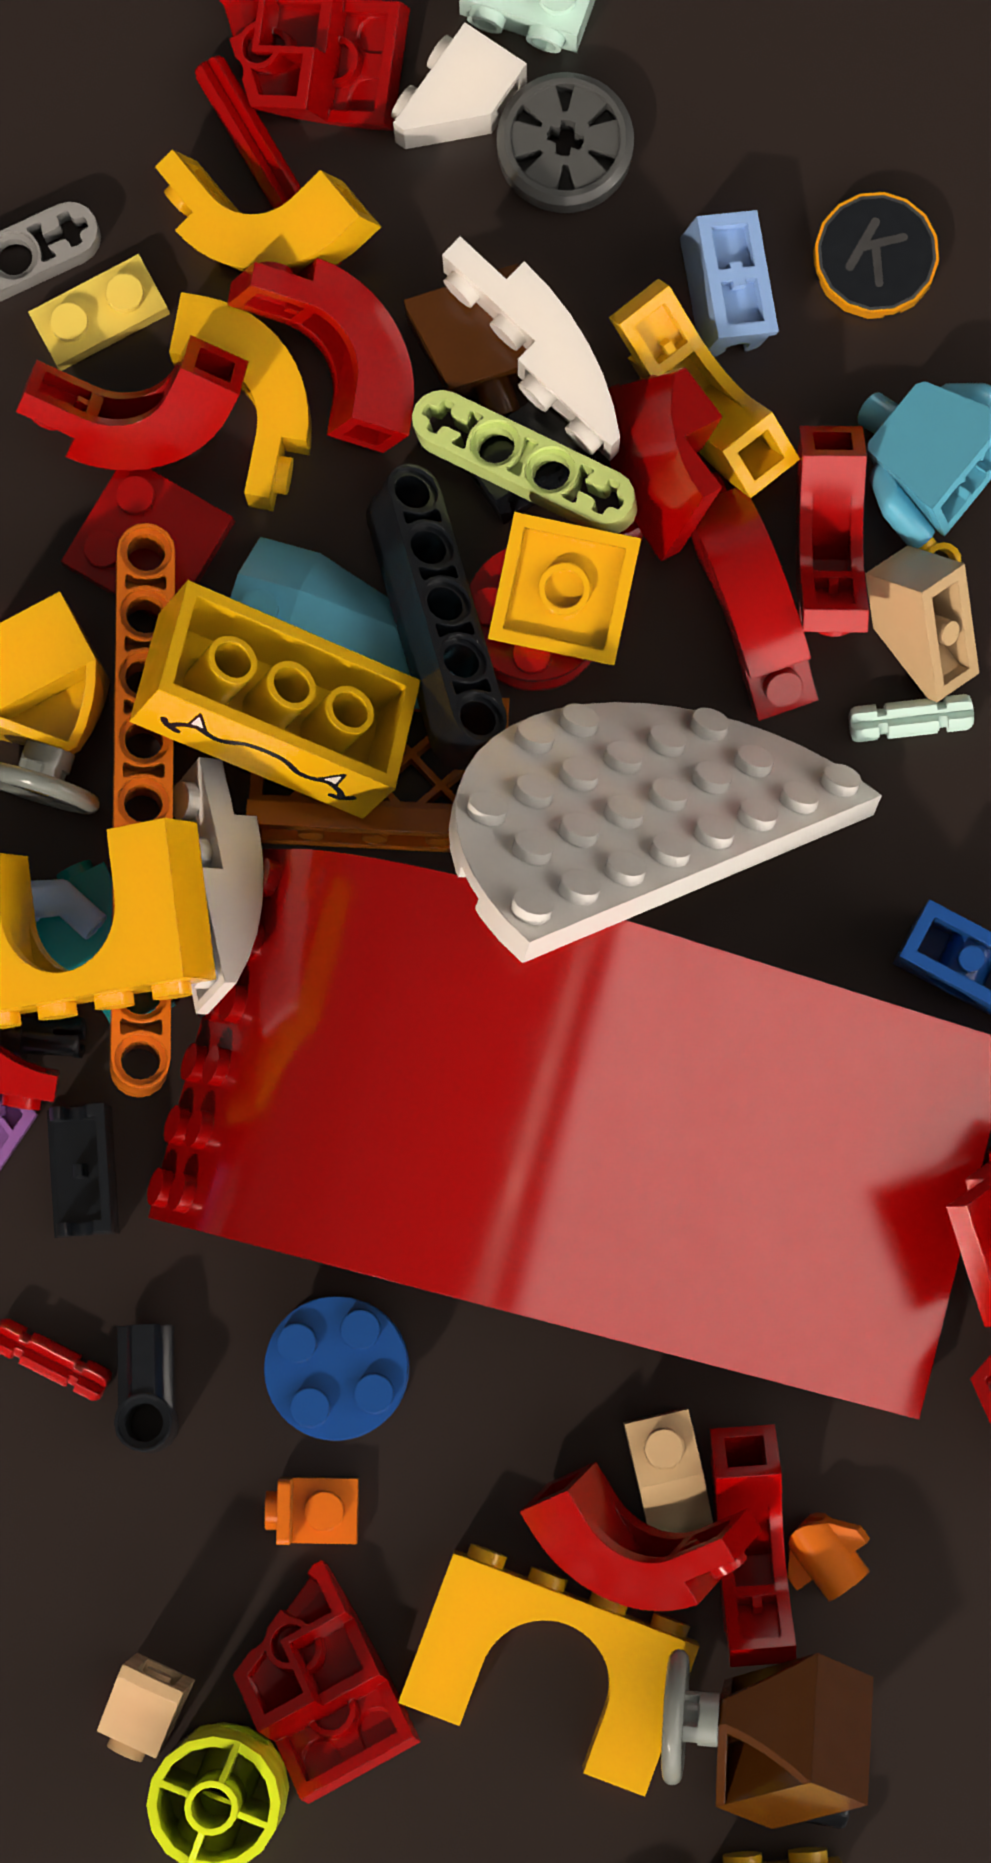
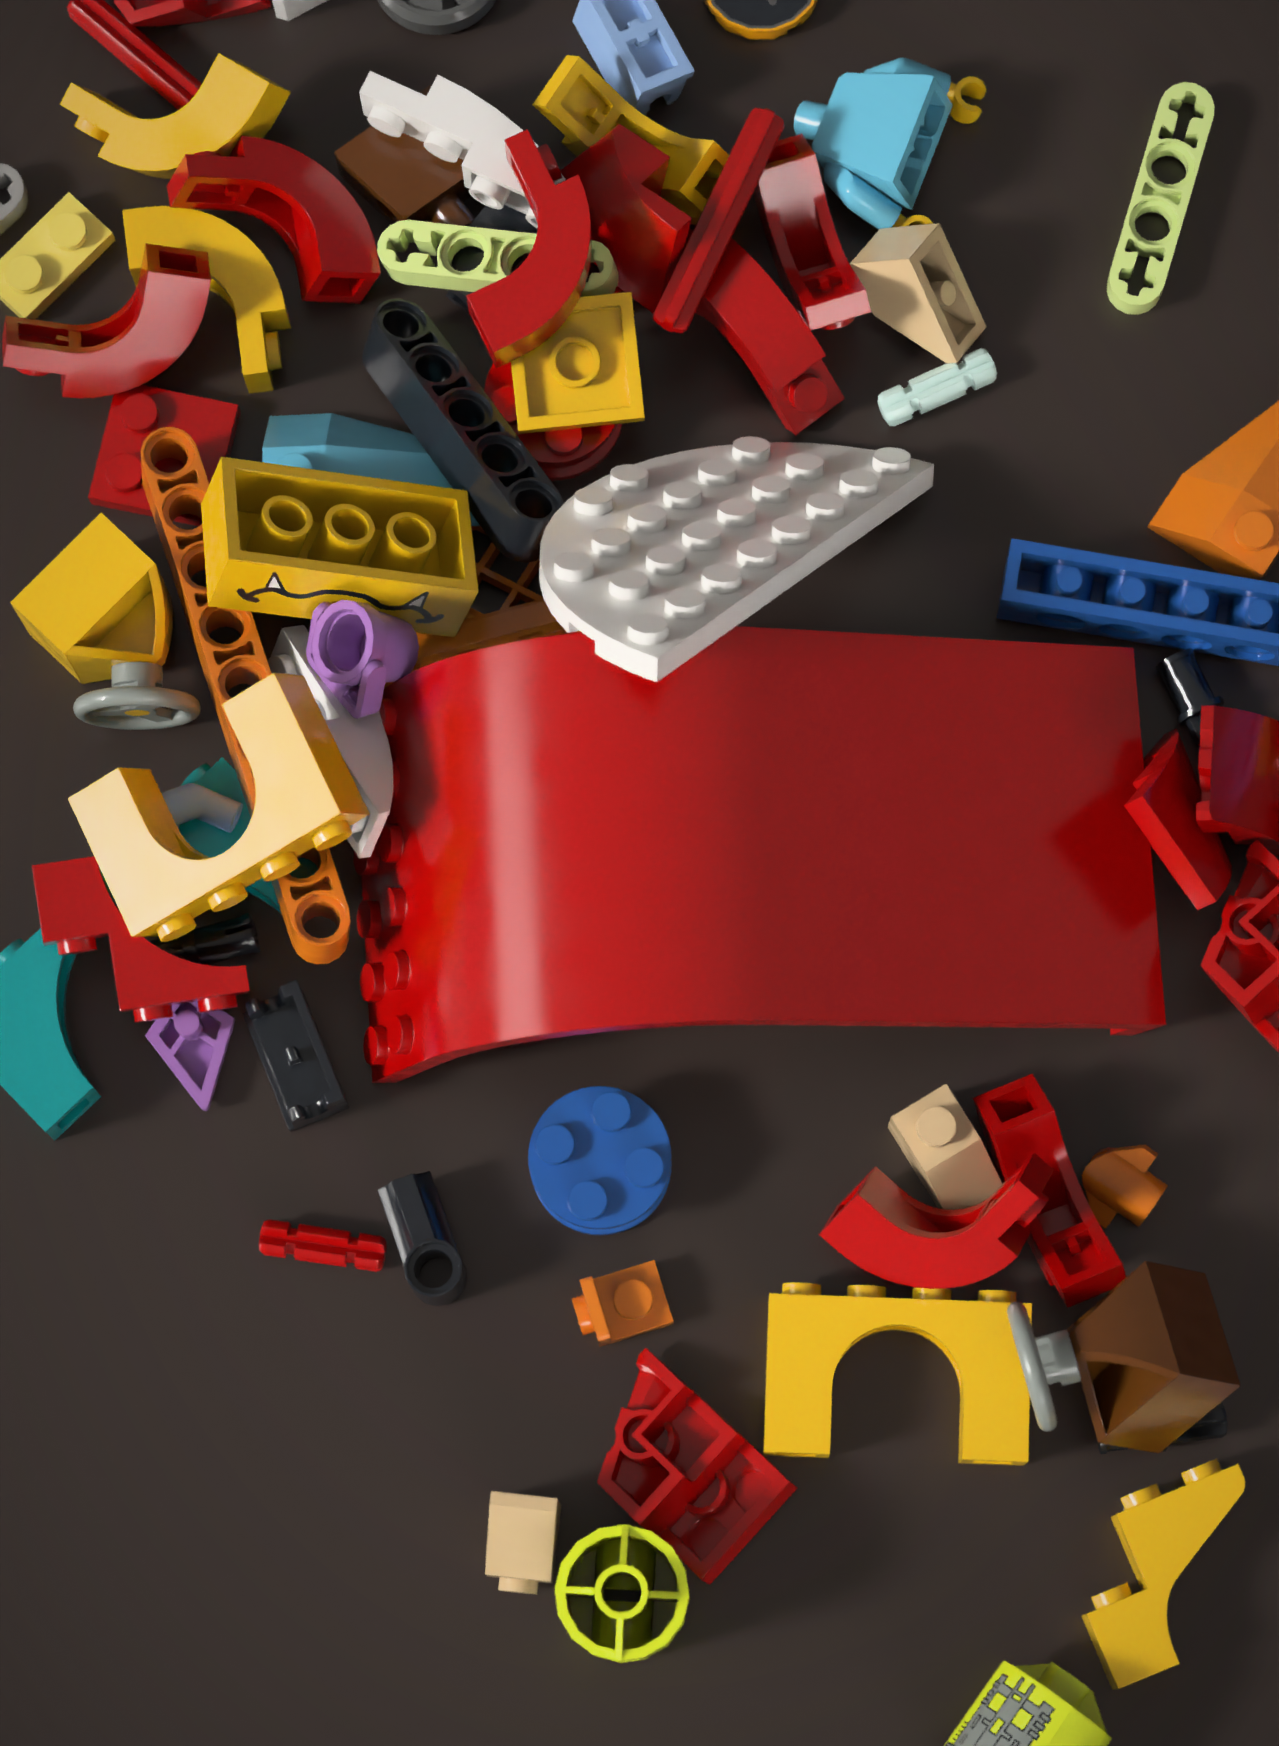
camera: 20 degrees left, 5 degrees down
none -> medium lavender piece [306,600,419,719]
none -> red arch [466,129,592,368]
none -> red axle [653,107,784,333]

